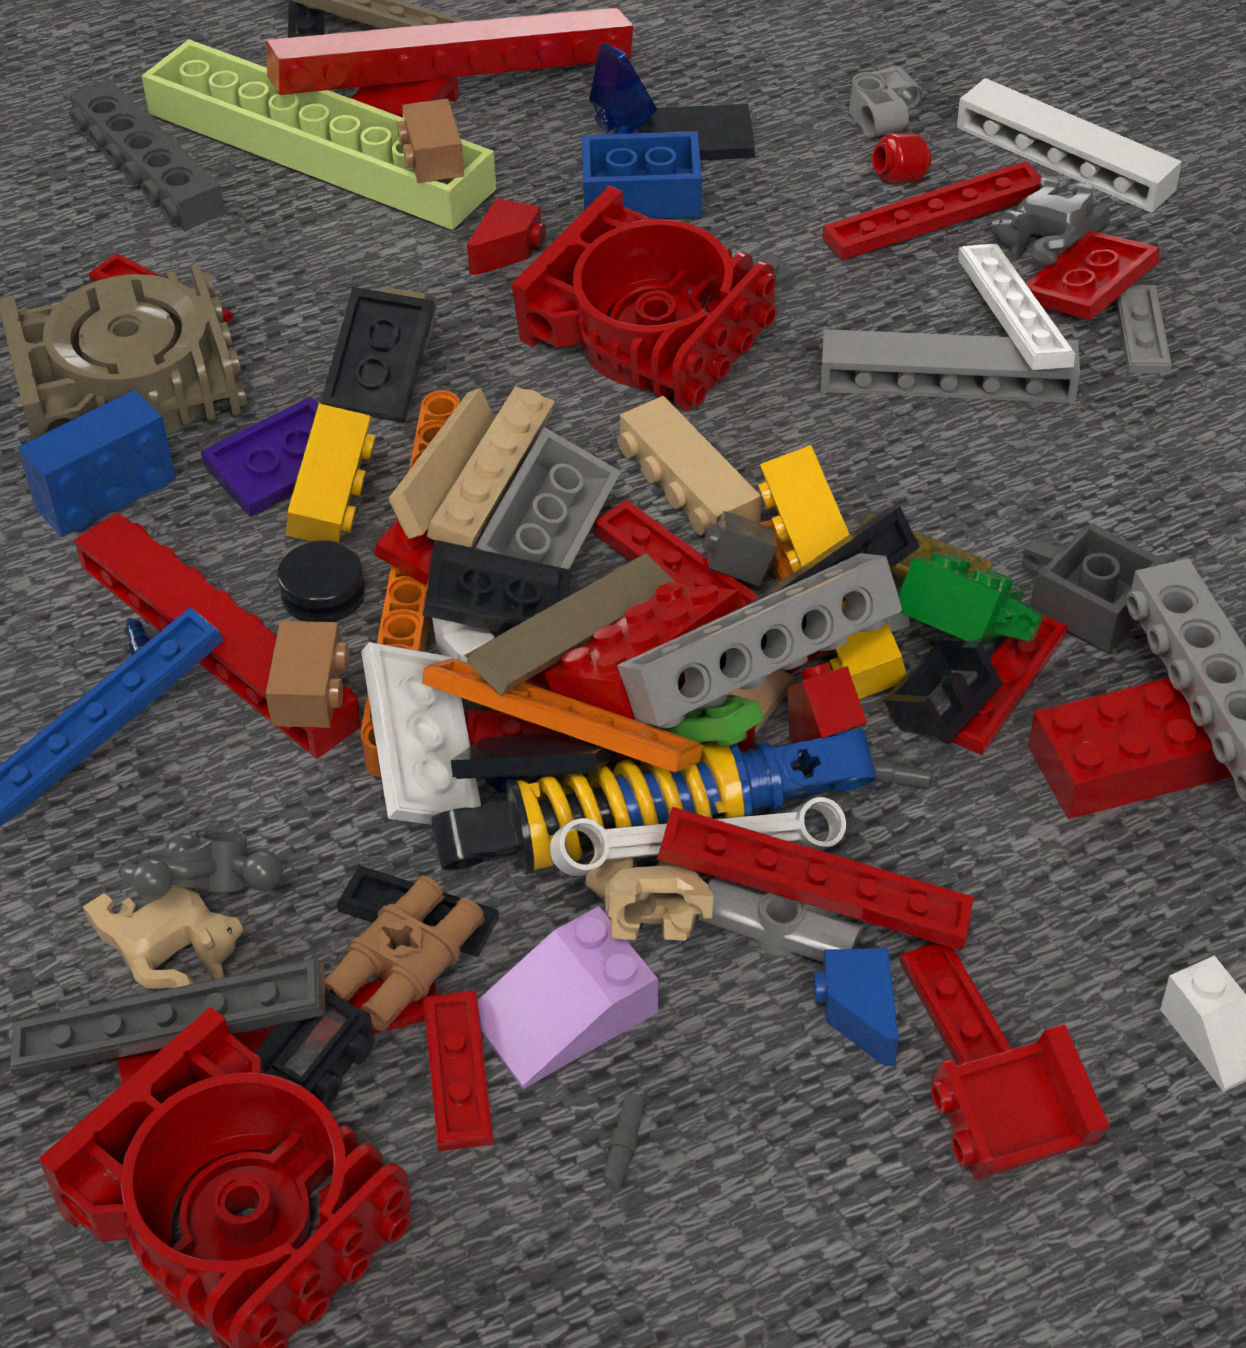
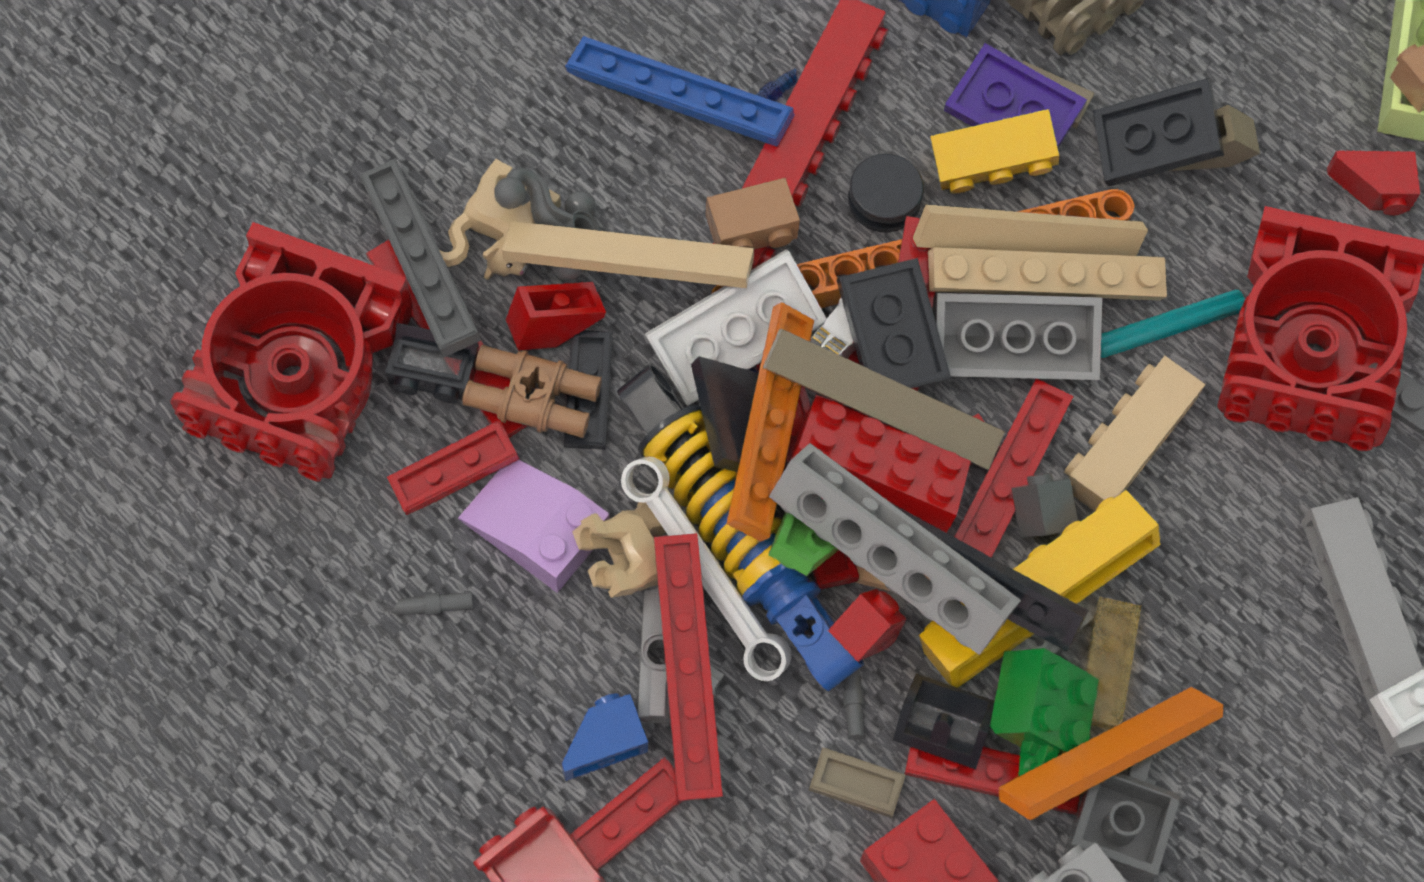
camera: 65 degrees right, 20 degrees up
none -> tan tile [502,221,754,288]
none -> red slope [505,282,606,350]
none -> dark tan tile [809,747,906,818]
none -> orange tile [999,687,1223,820]
none -> teal axle [1101,289,1245,358]

